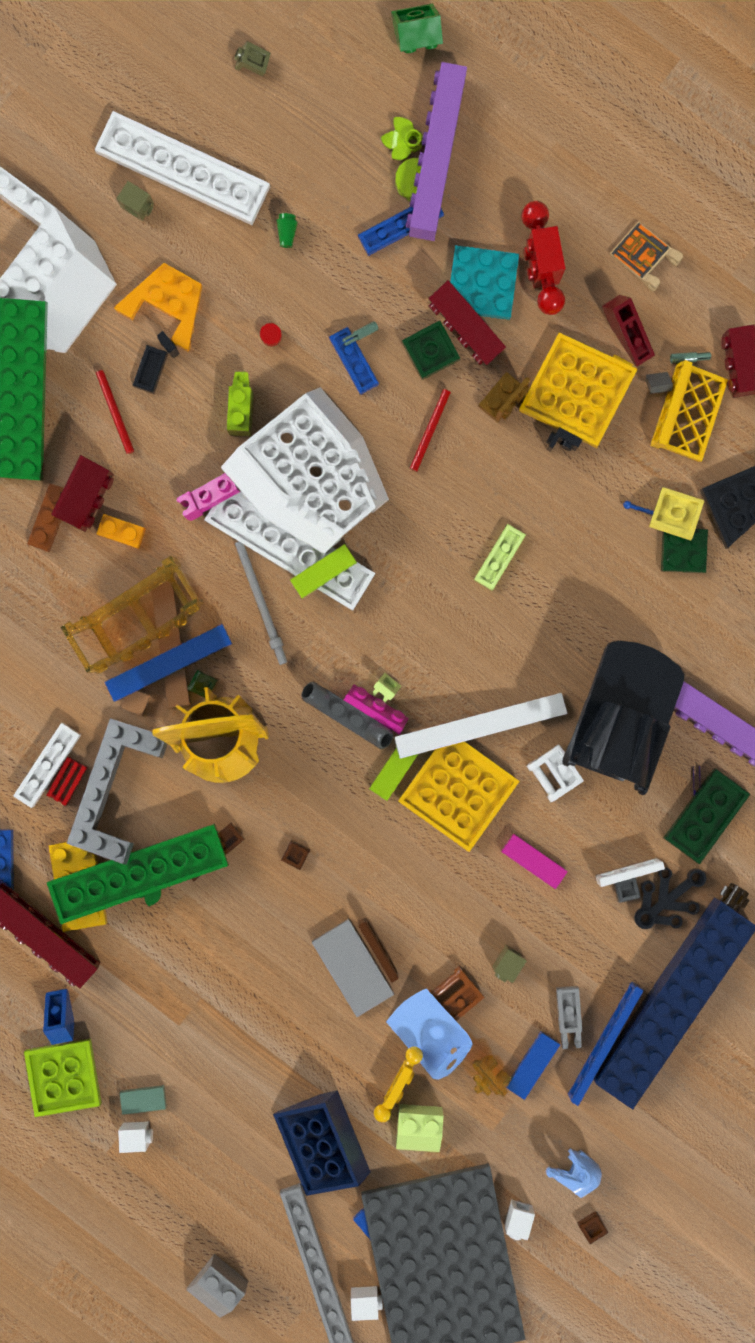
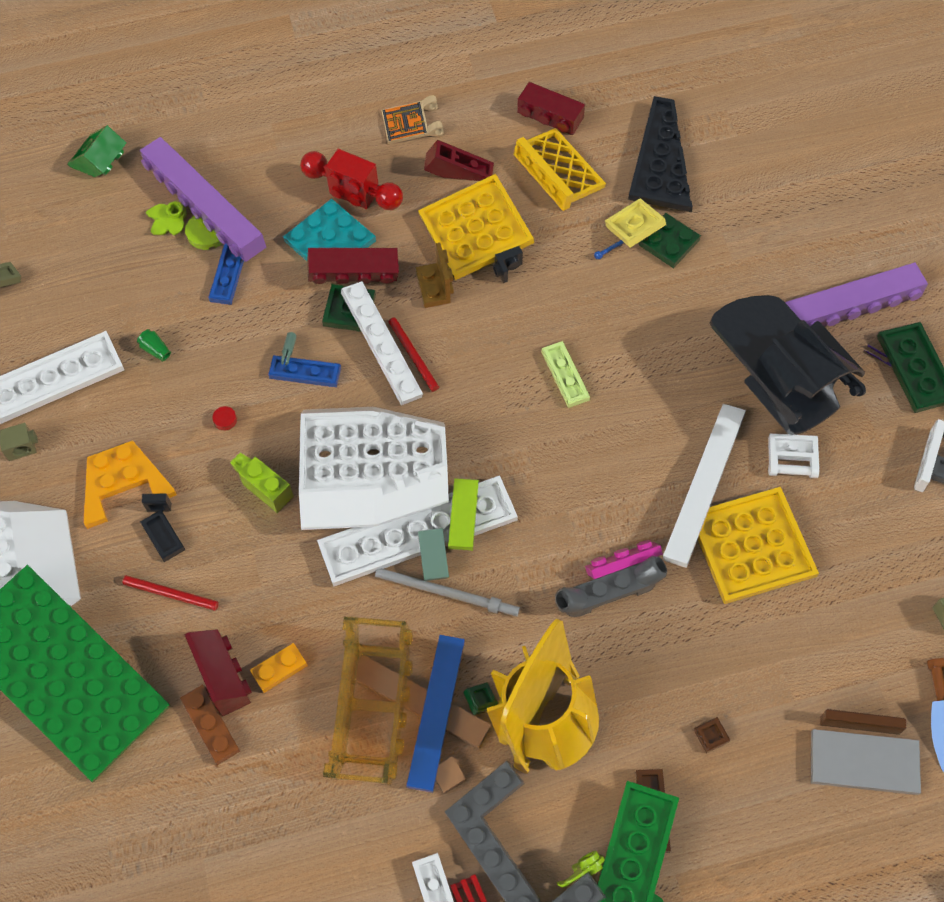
camera: 45 degrees left, 25 degrees down
dark pink plate [177,473,240,521] -> none
lime tile [369,747,418,801] -> none
yellowish green tile [373,673,401,702] -> none
dark pink tile [501,834,568,889] -> none
dark grey tile [645,372,673,393] -> none
sand green pin [670,352,711,364] -> none
none -> white plate [341,281,423,405]
none -> sand green tile [418,528,449,581]
none -> lime plate [556,850,605,887]

